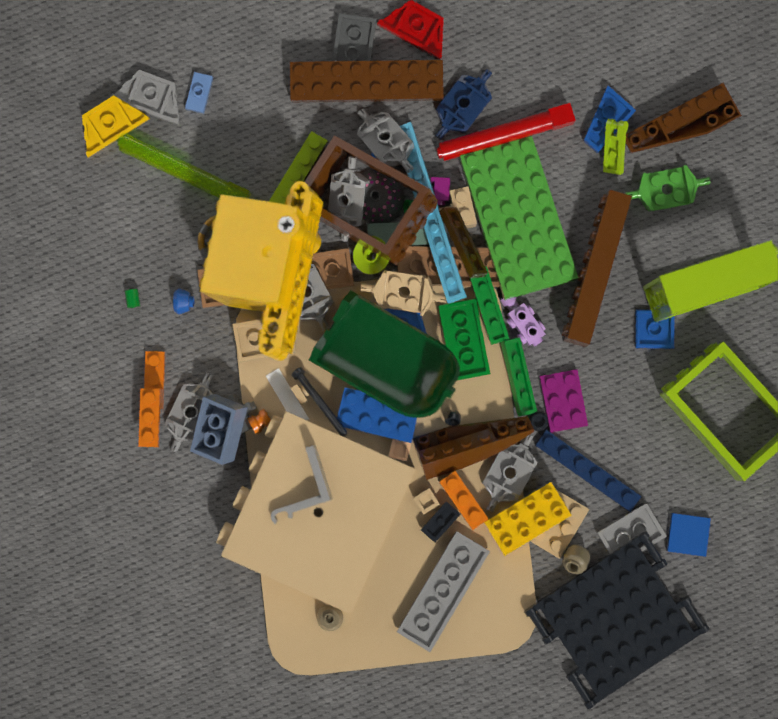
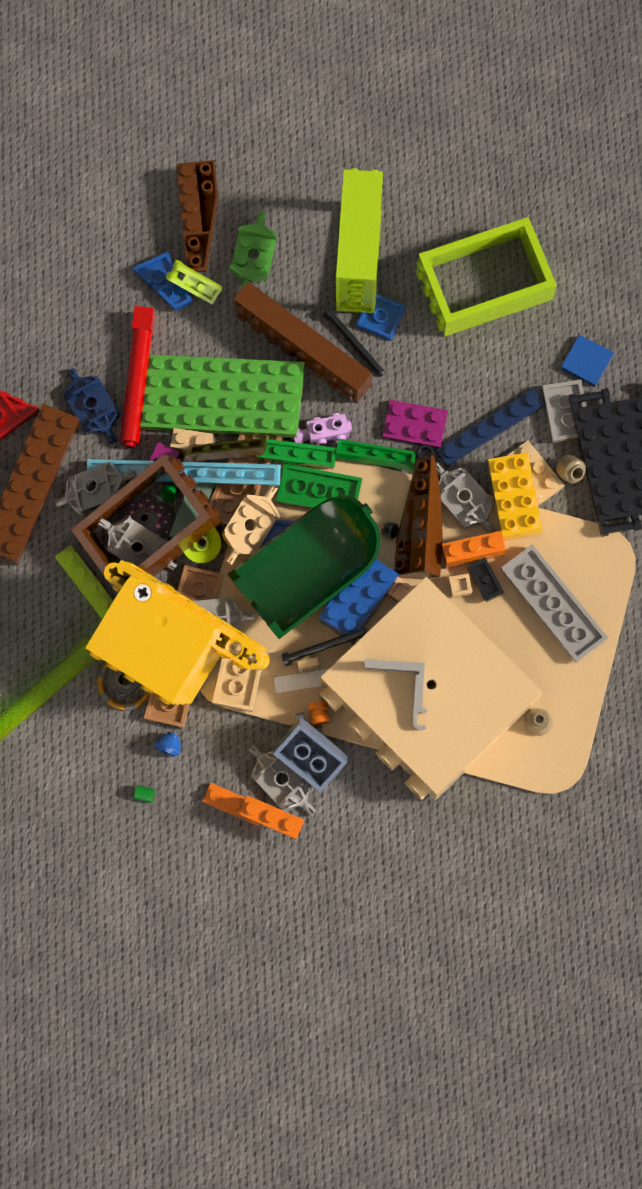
camera: 65 degrees left, 10 degrees down
none -> black bar [323,307,385,377]

